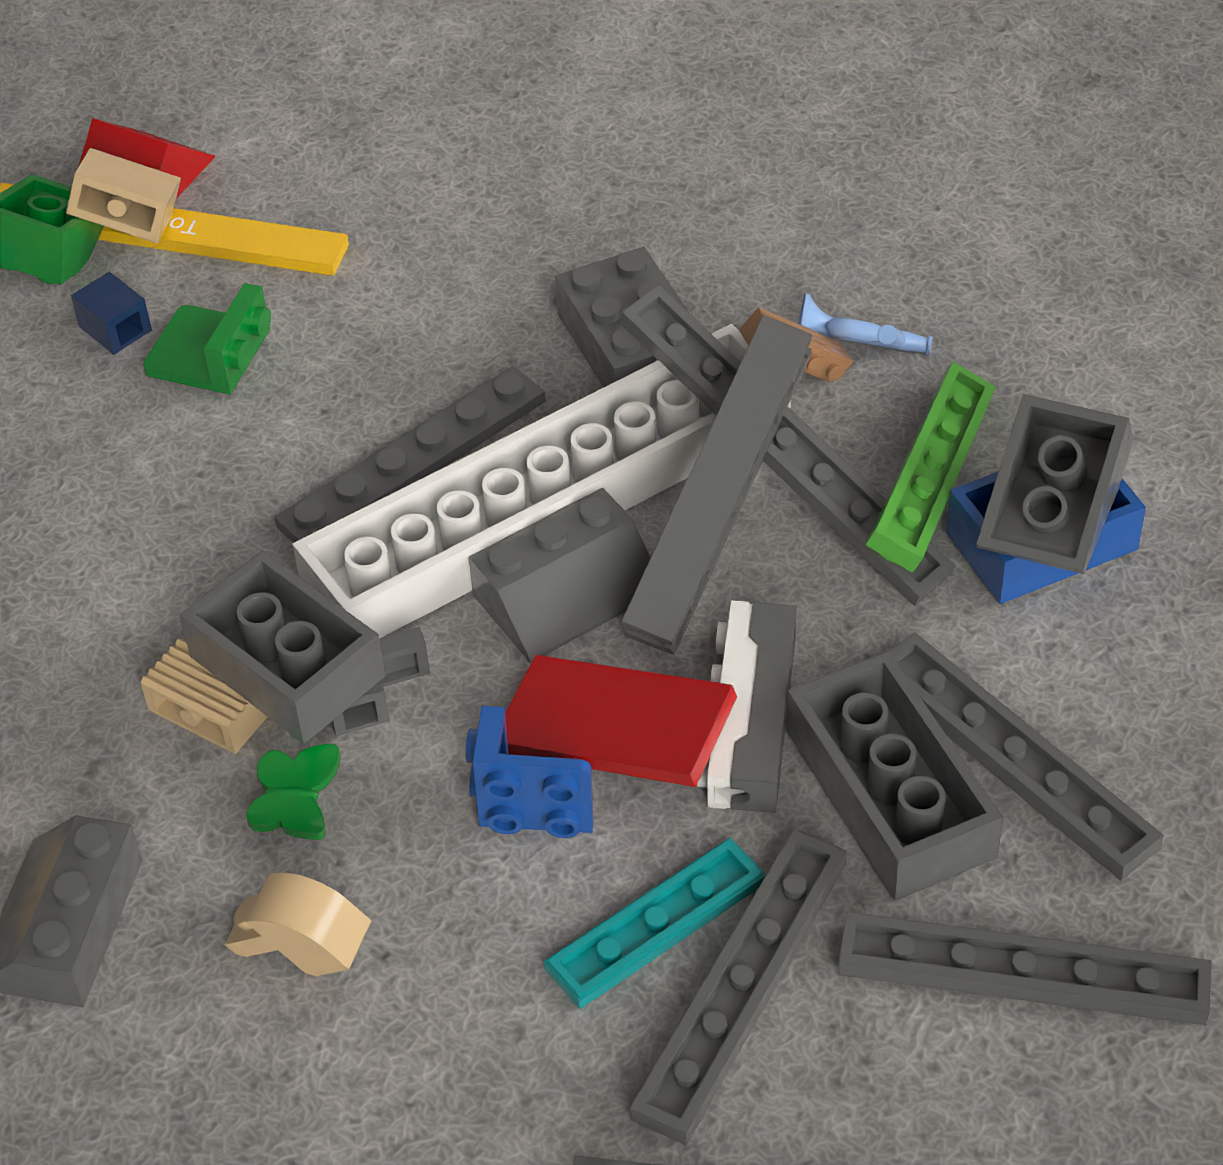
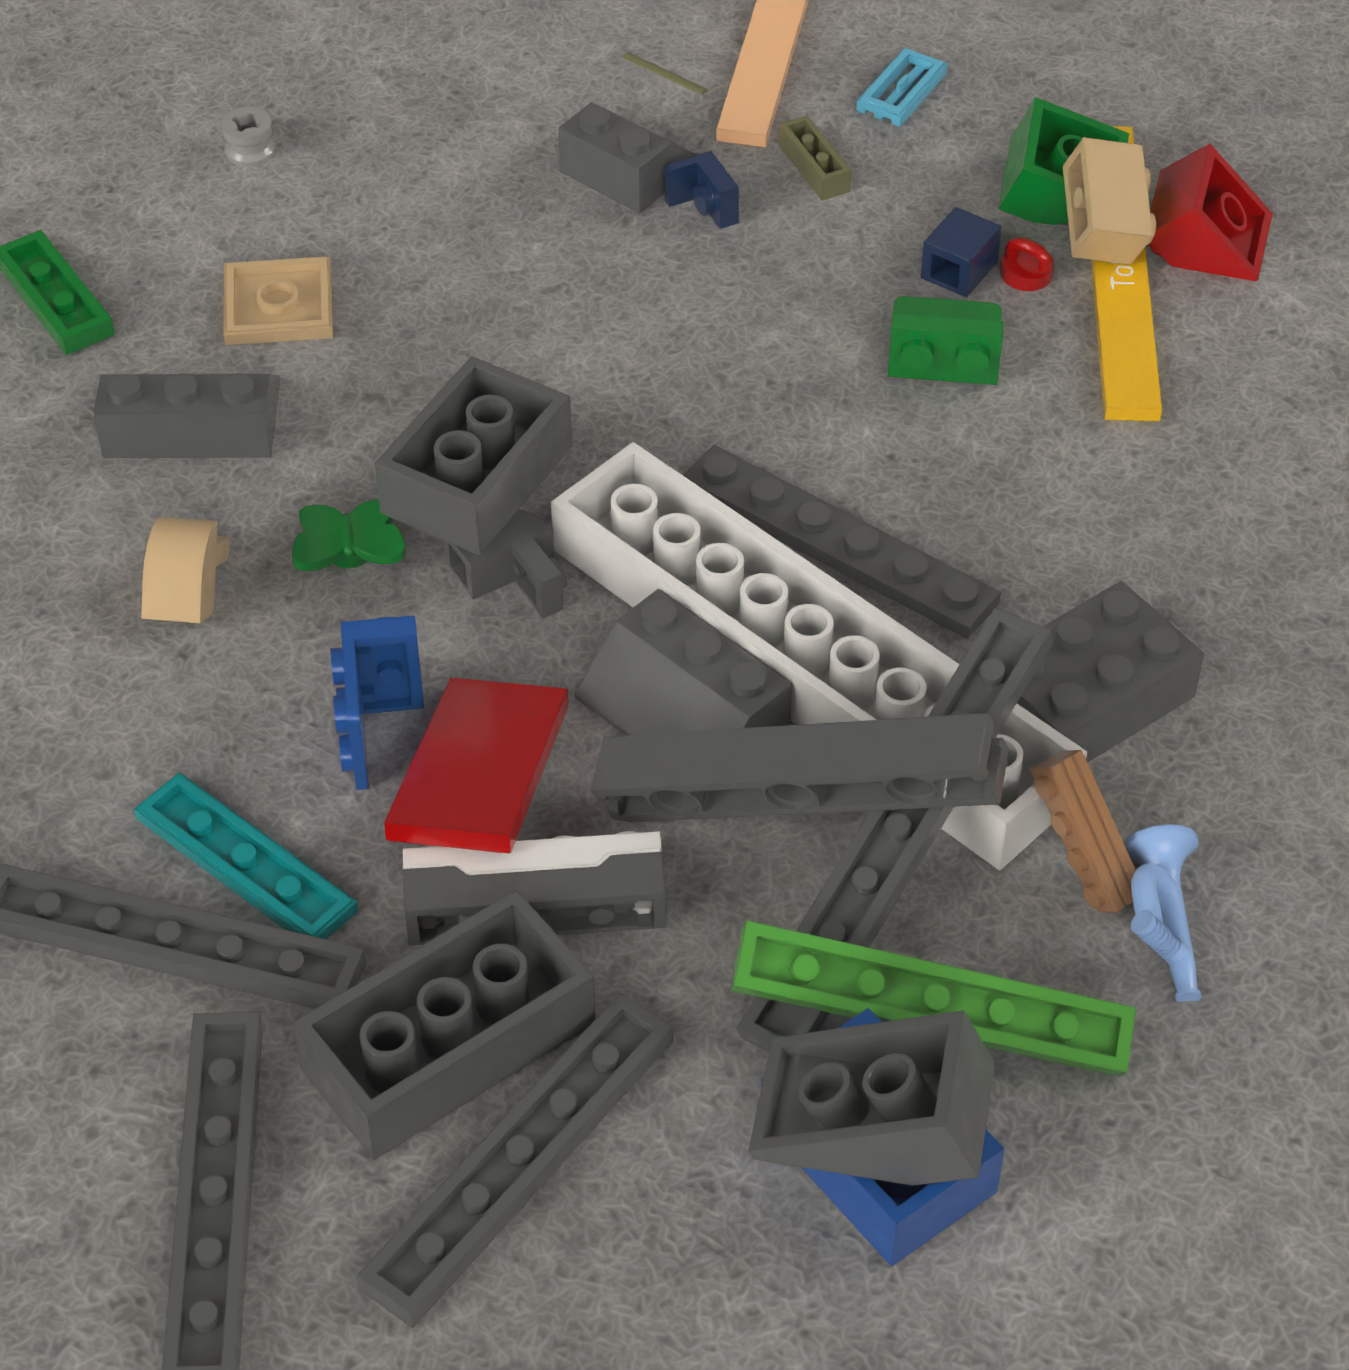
camera: 75 degrees right, 0 degrees up
none -> red tile [1000,237,1054,291]

